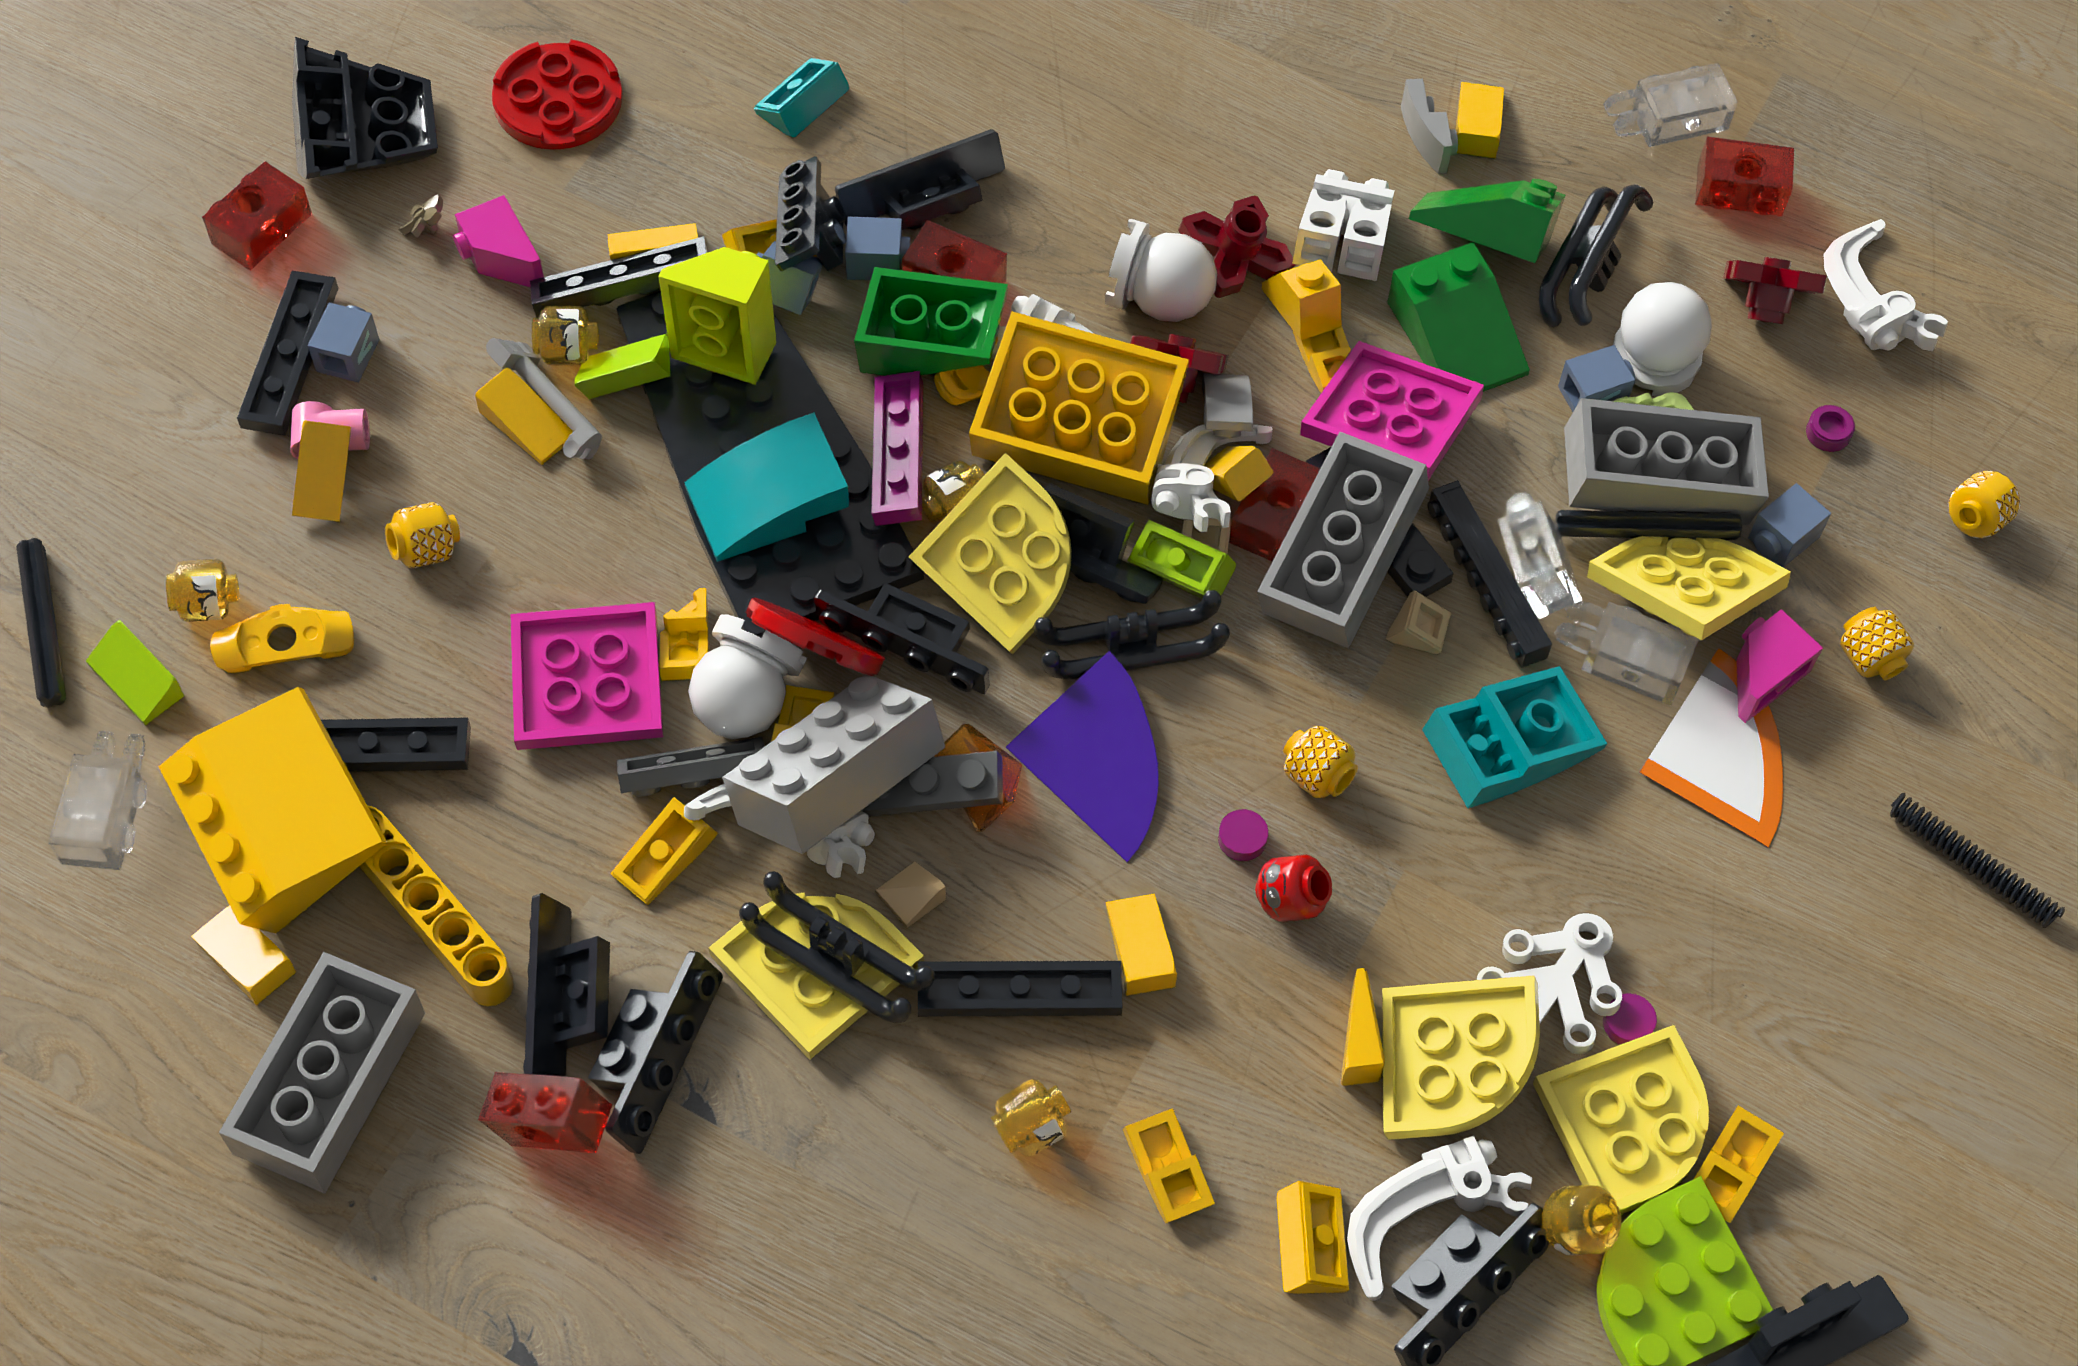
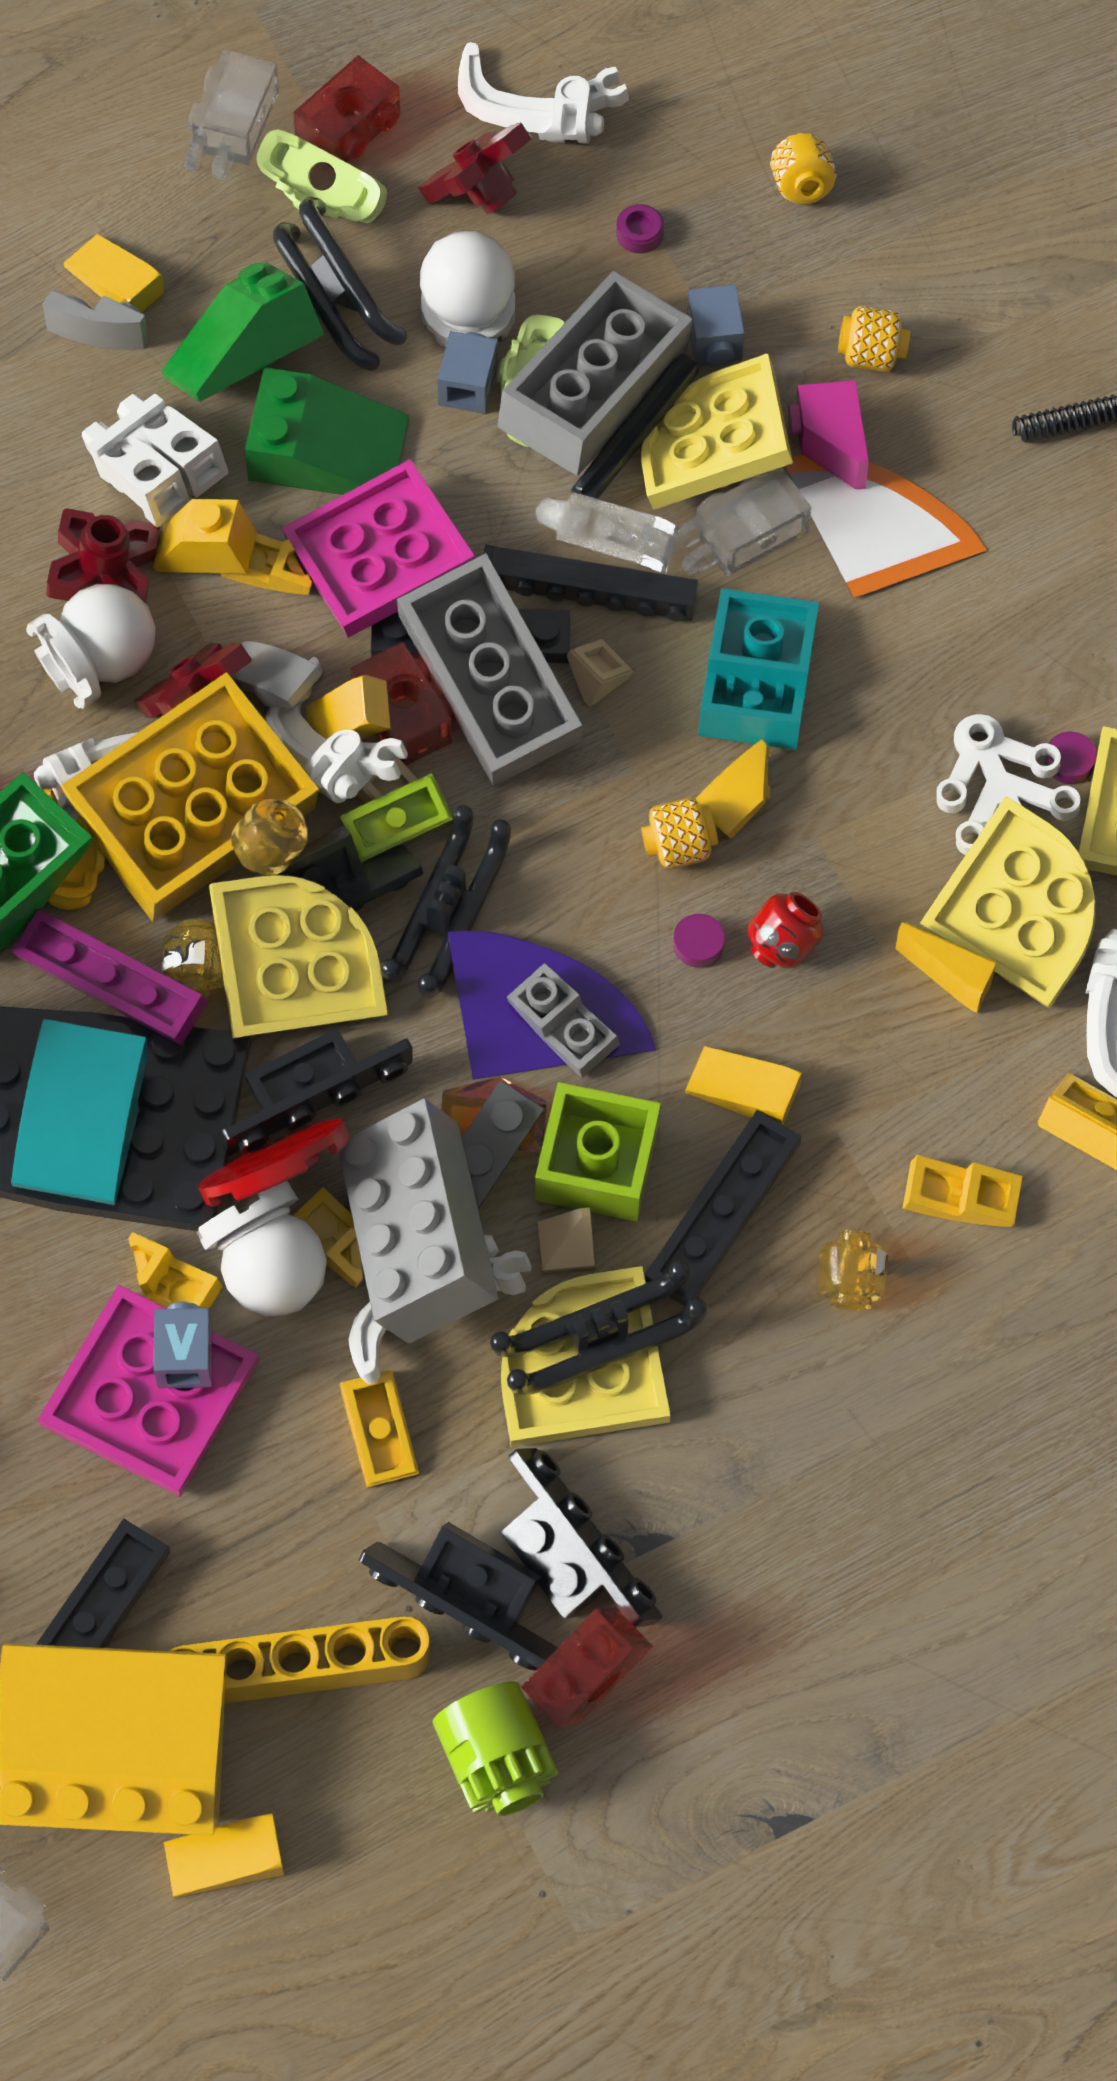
camera: 55 degrees left, 5 degrees up
light grey brick [219,952,425,1194] -> none
dark grey plate [617,737,765,796] -> none
none -> sand blue brick [154,1302,212,1388]
none -> clear yellow head [231,799,308,875]
none -> yellowish green piece [257,129,387,224]
none -> lime gear [432,1681,559,1816]
none -> light grey slope [507,963,620,1078]
none -> lime brick [535,1082,661,1222]
none -> yellow slope [696,739,770,839]

